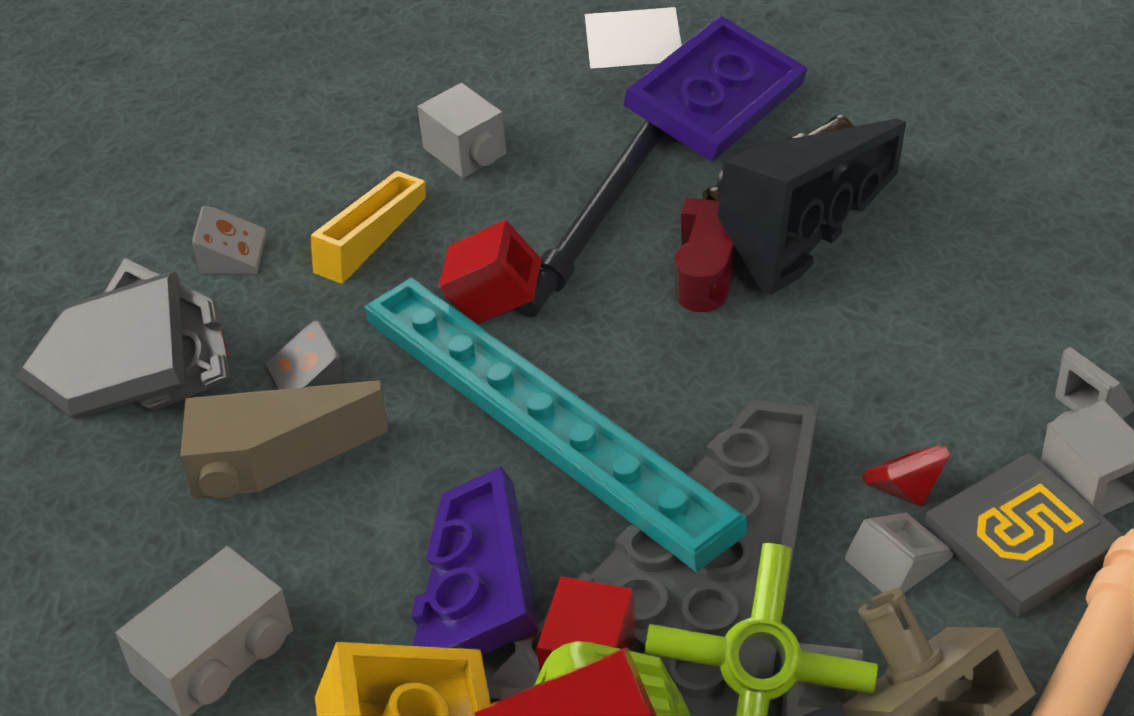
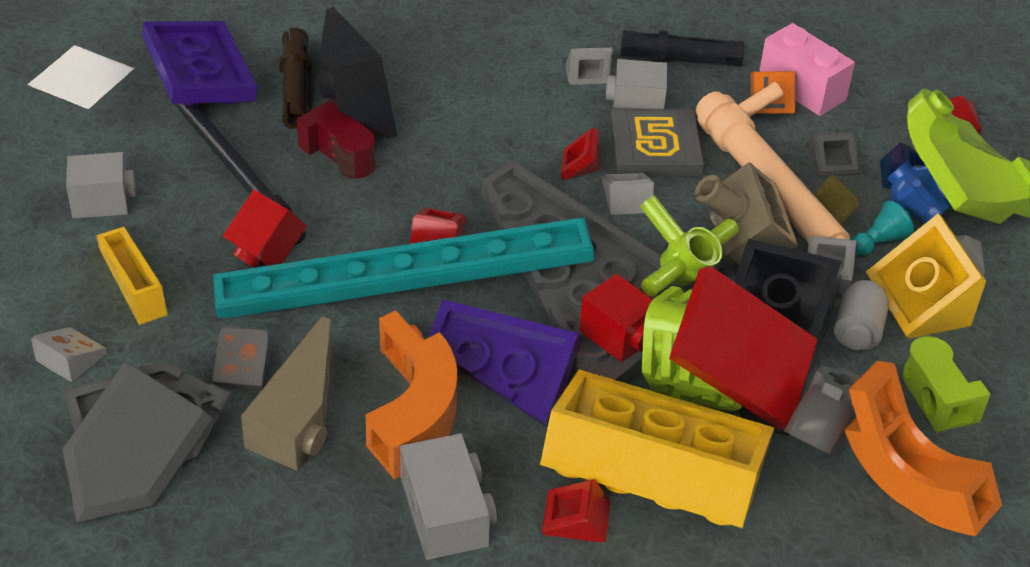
camera: 65 degrees left, 0 degrees up
none -> orange arch [365,310,457,480]
none -> red slope [409,207,467,244]

